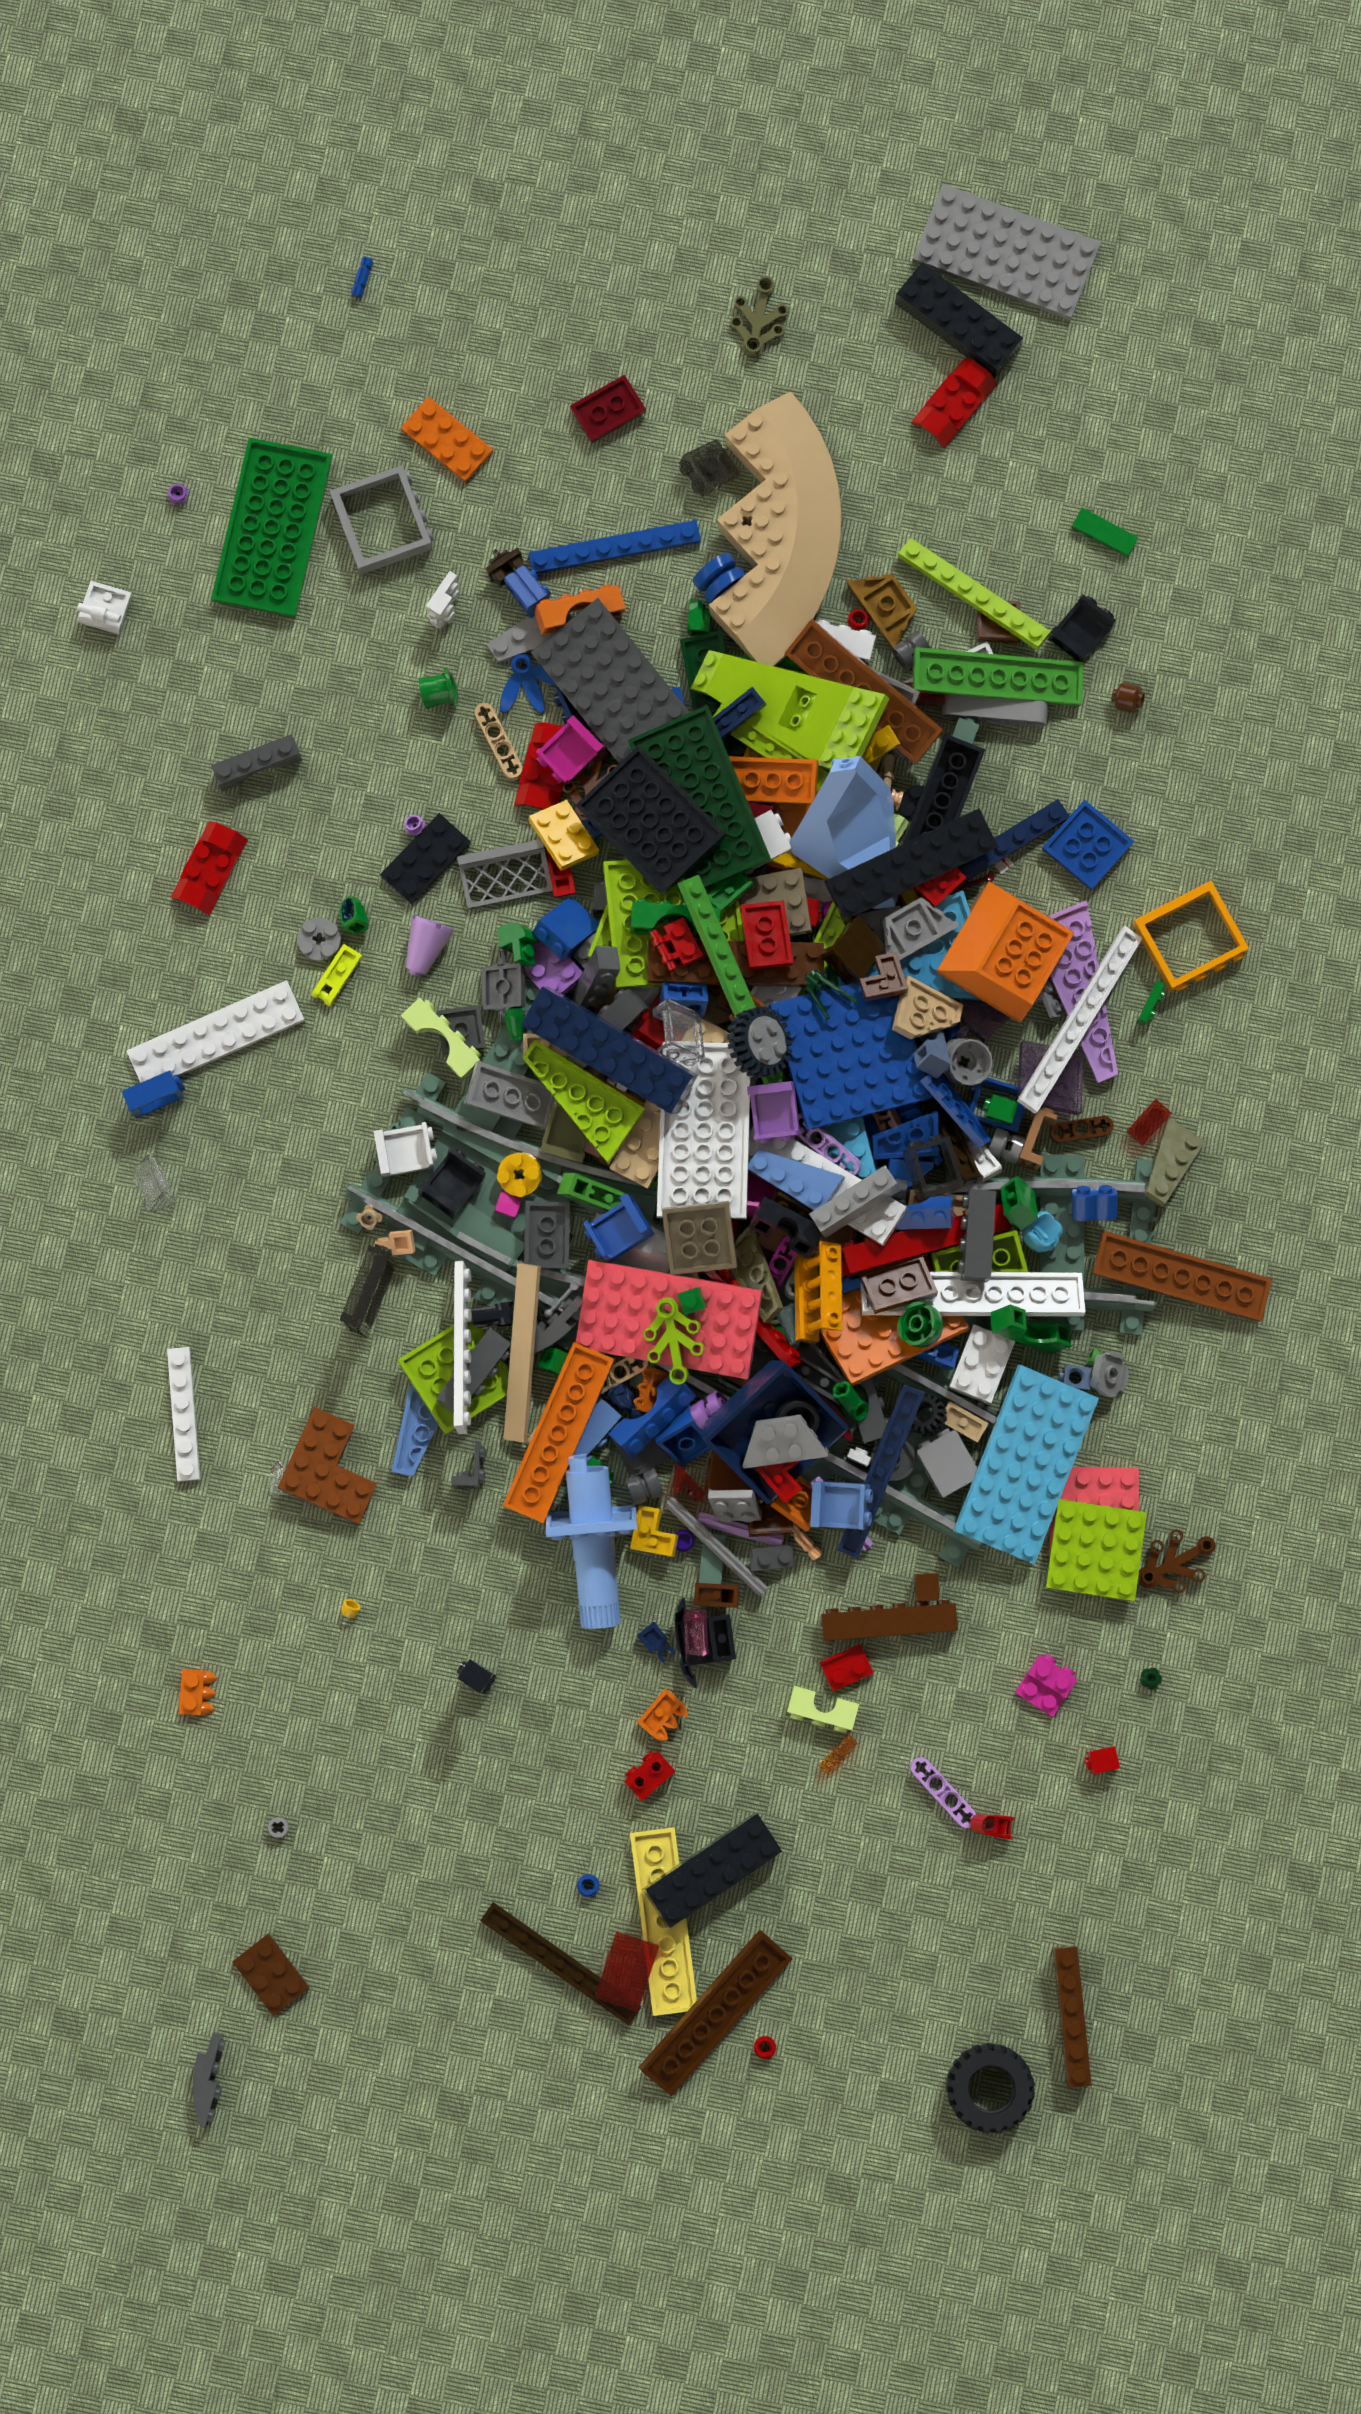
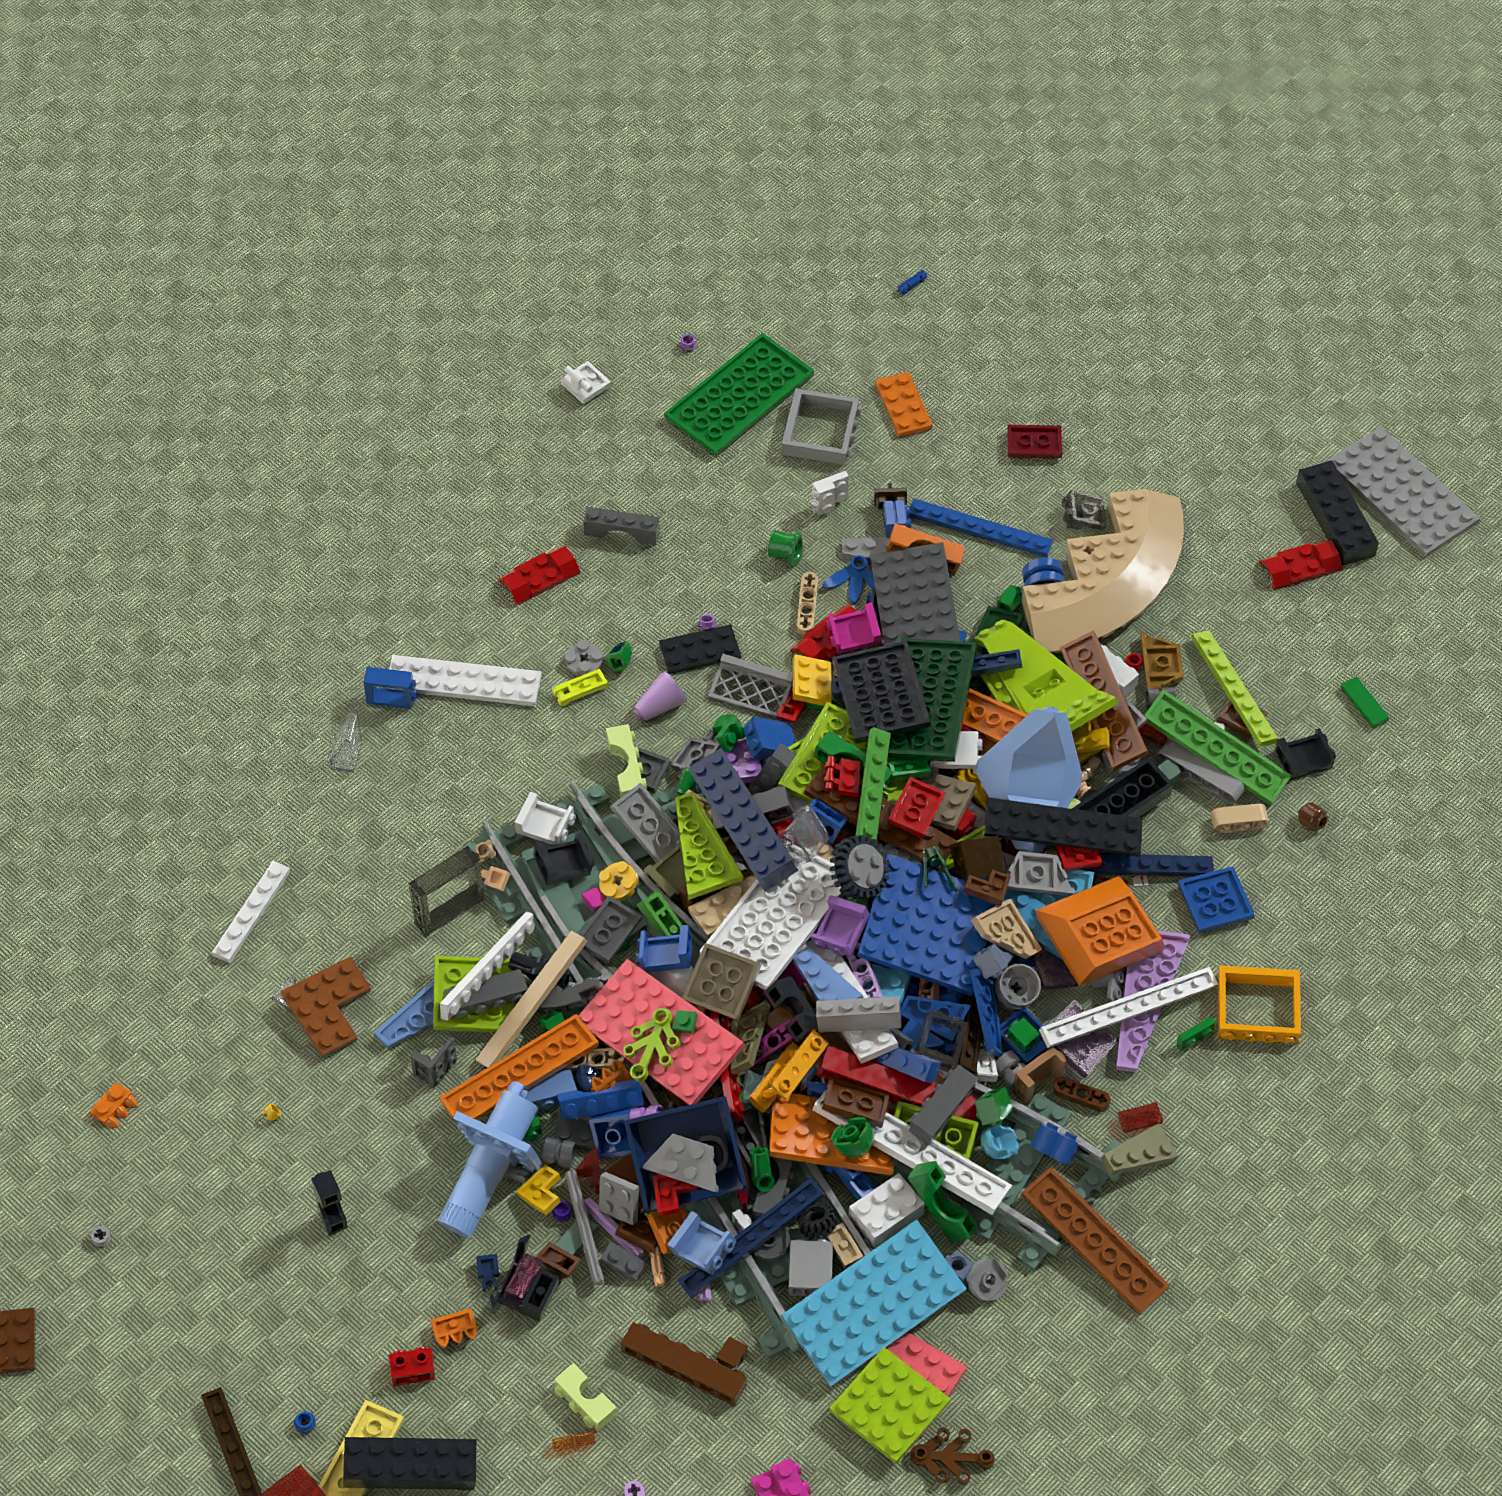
camera: 30 degrees right, 25 degrees down
olive plant [730,276,789,357] -> none
red plate [819,1644,874,1692] -> none
none -> tan beam [1210,804,1269,833]

